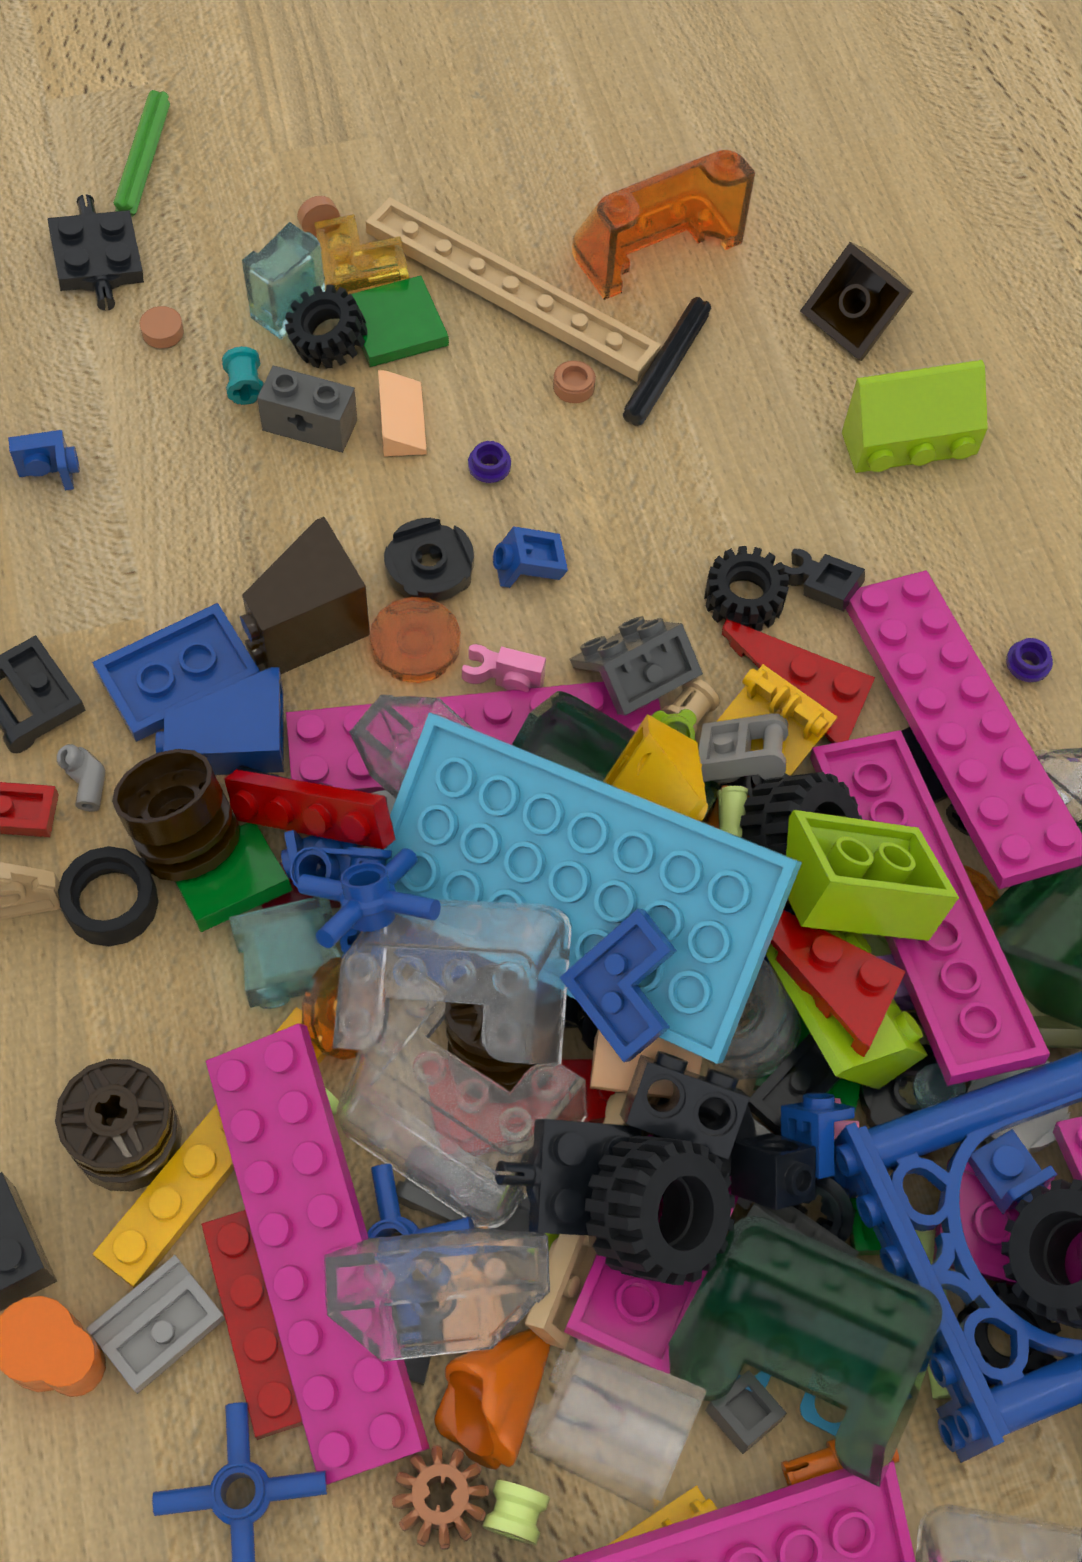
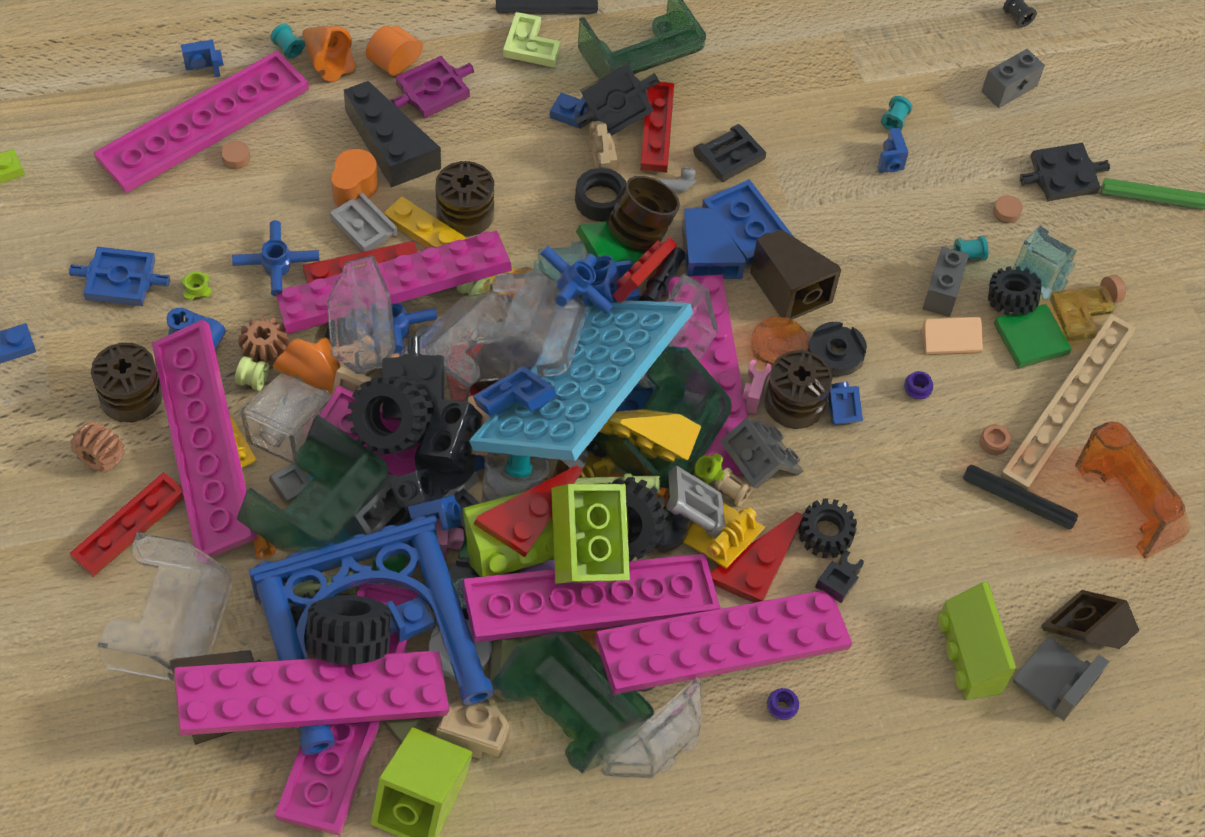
camera: 90 degrees right, 5 degrees down
none -> dark brown wheel [764,350,833,429]
none -> dark grey bracket [1013,637,1109,721]

